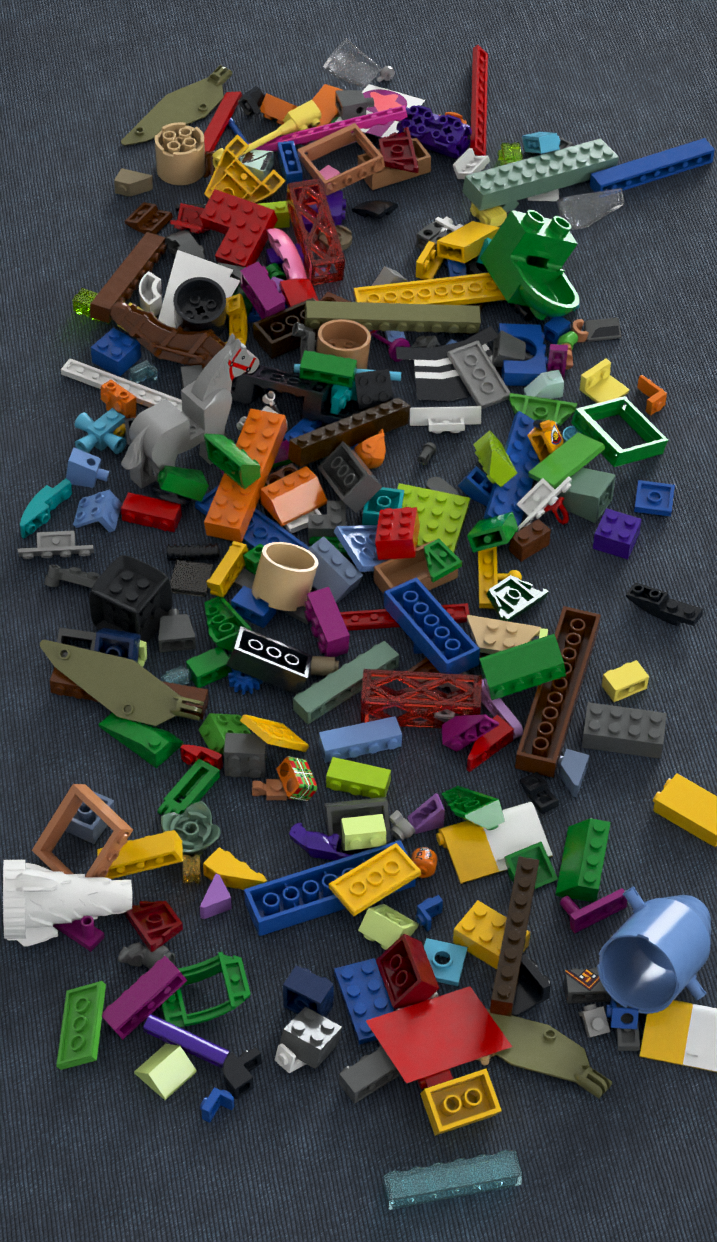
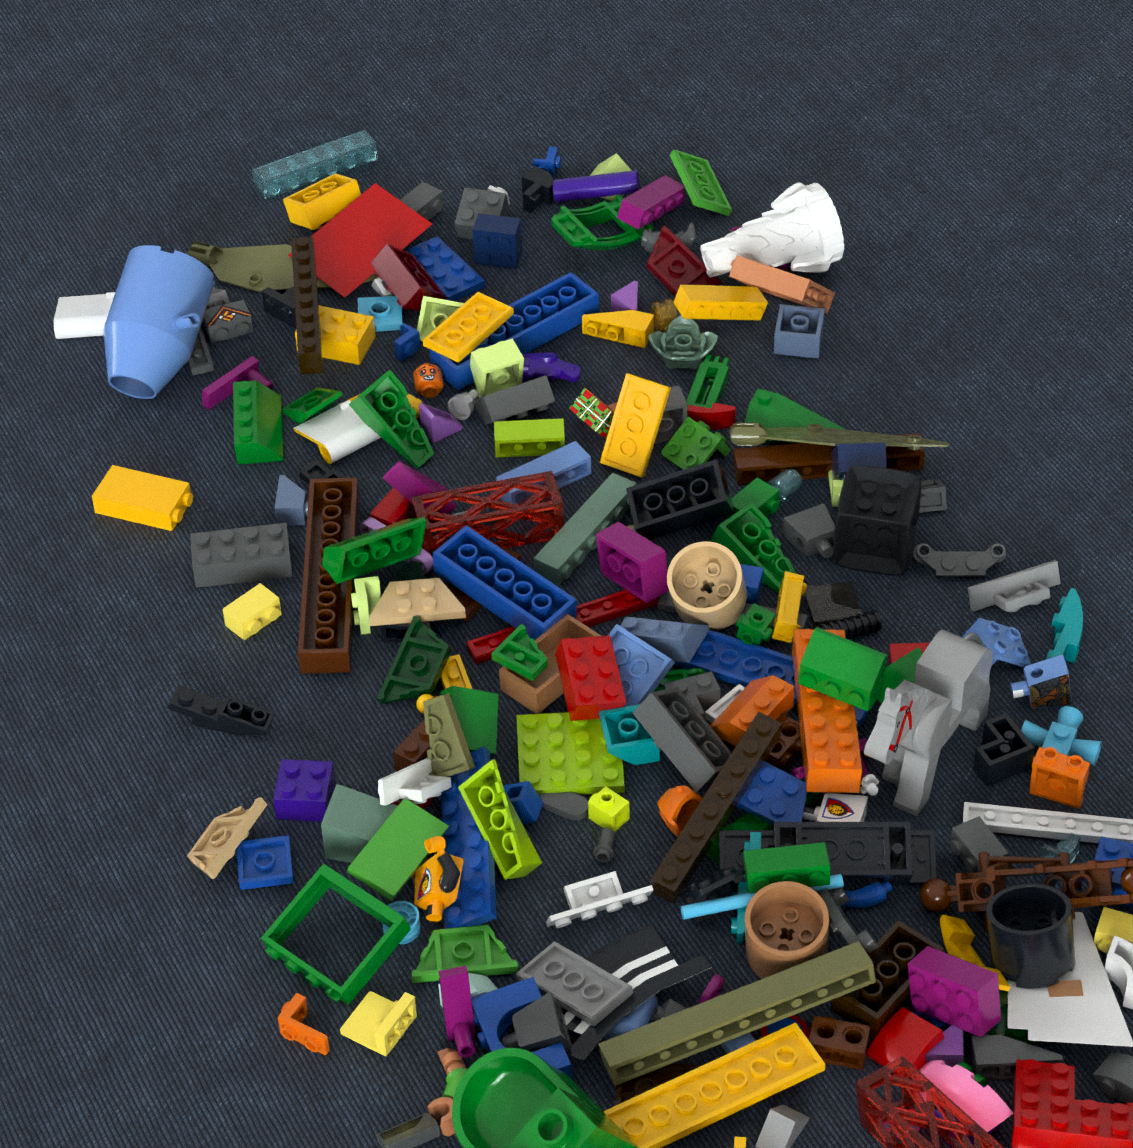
camera: 165 degrees right, 5 degrees down
none -> tan wing [187,797,267,879]
none -> olive wing [423,693,475,777]
none -> neon yellow brick [588,786,630,832]

